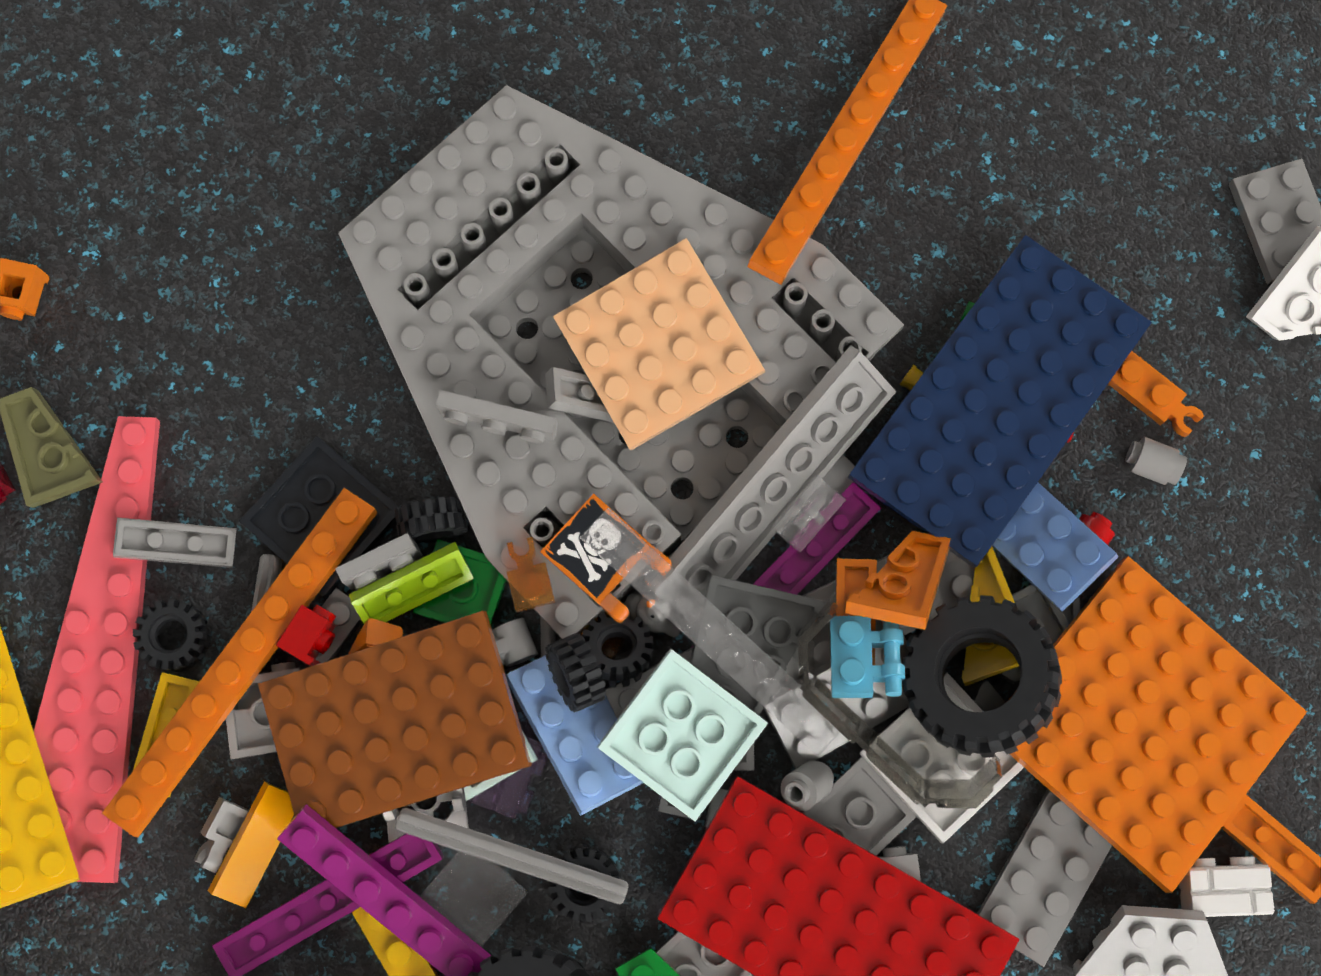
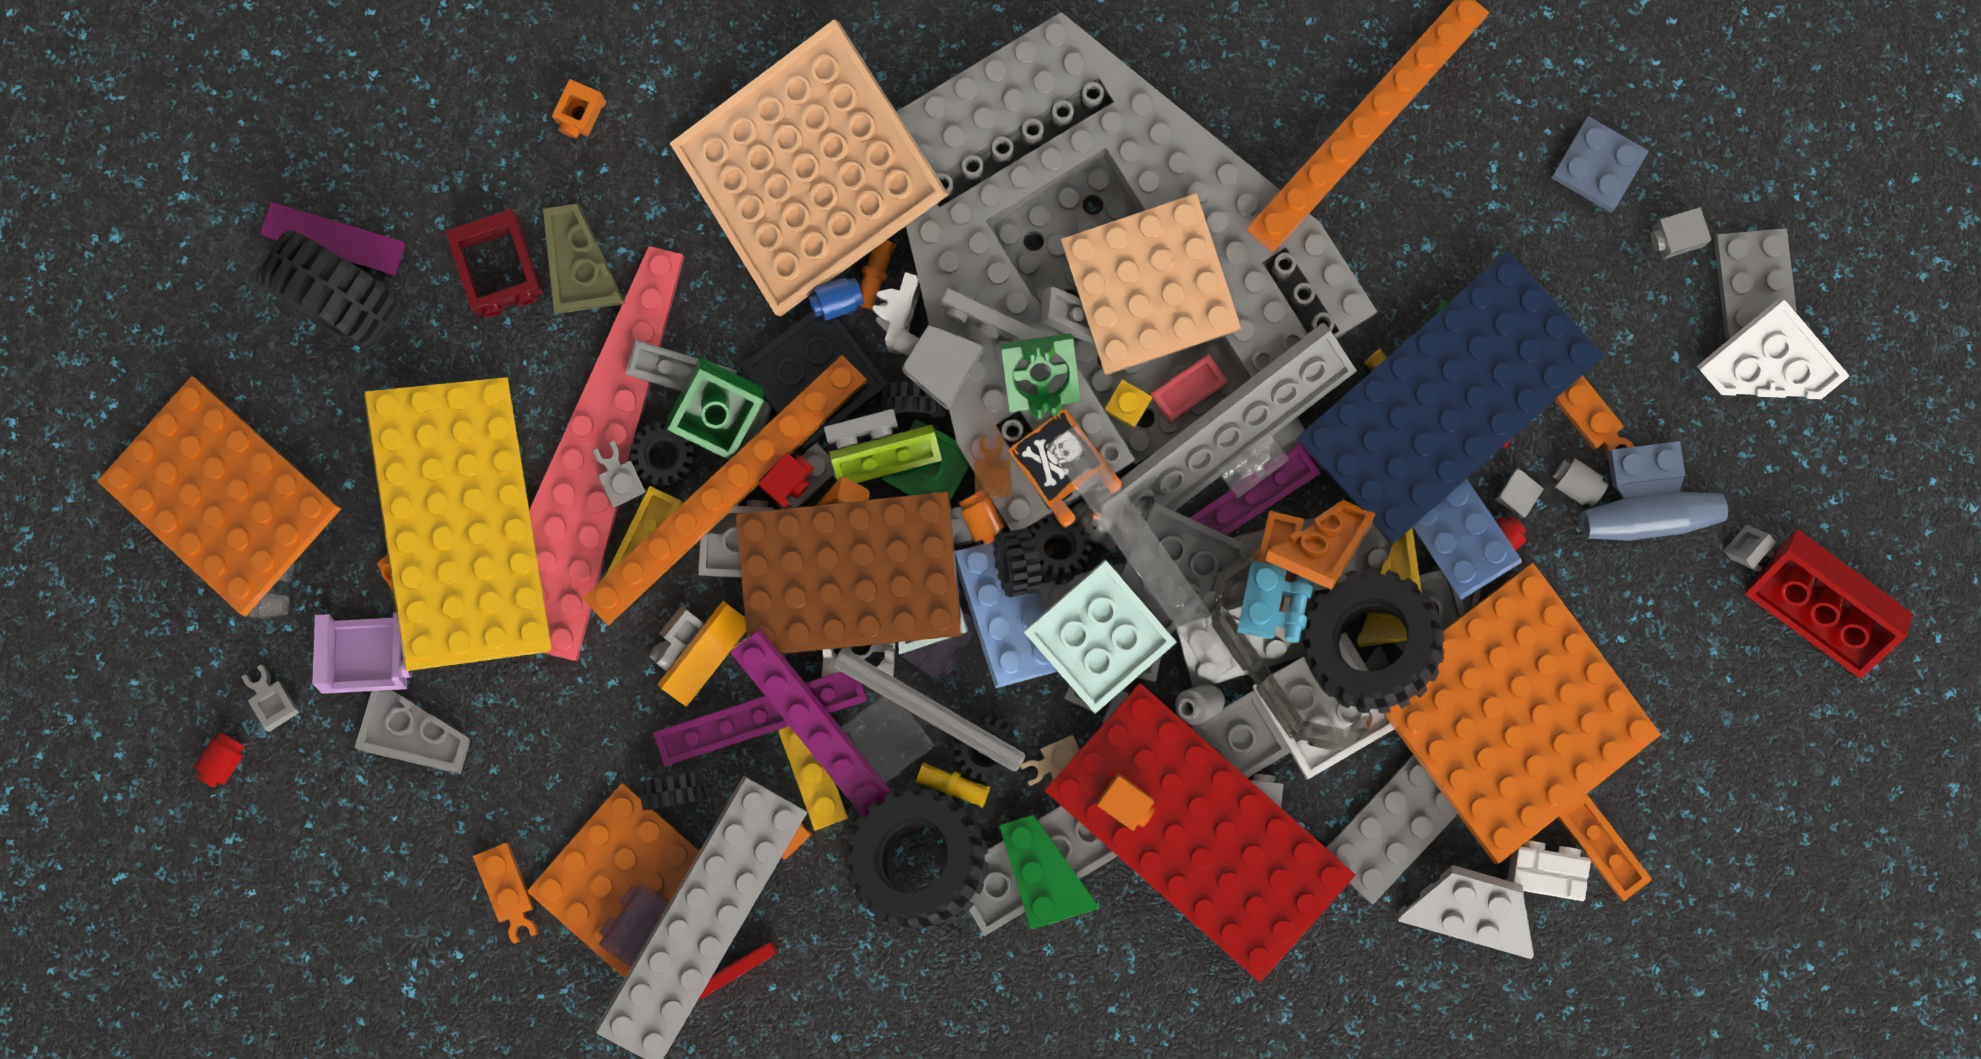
camera: 15 degrees right, 5 degrees up
none -> light grey plate [592,441,646,508]
none -> green brick [667,357,764,460]
none -> light nougat plate [670,19,949,316]
none -> blue brick [809,277,864,321]
none -> orange pin [859,240,897,310]
none -> white piece [873,272,921,355]
none -> light grey torso [892,325,983,410]
none -> yellow pin [916,762,990,808]
none -> orange brick [959,489,1007,545]
none -> piece [1000,333,1081,419]
none -> tan plate [1021,735,1079,786]
none -> orange brick [1096,773,1155,831]
none -> yellow plate [1104,379,1153,429]
none -> coral tile [1150,354,1229,423]
none -> light grey slope [1494,468,1543,519]
none -> sand blue plate [1551,116,1649,213]
none -> sand blue plate [1581,441,1728,541]
none -> light grey brick [1651,207,1711,259]

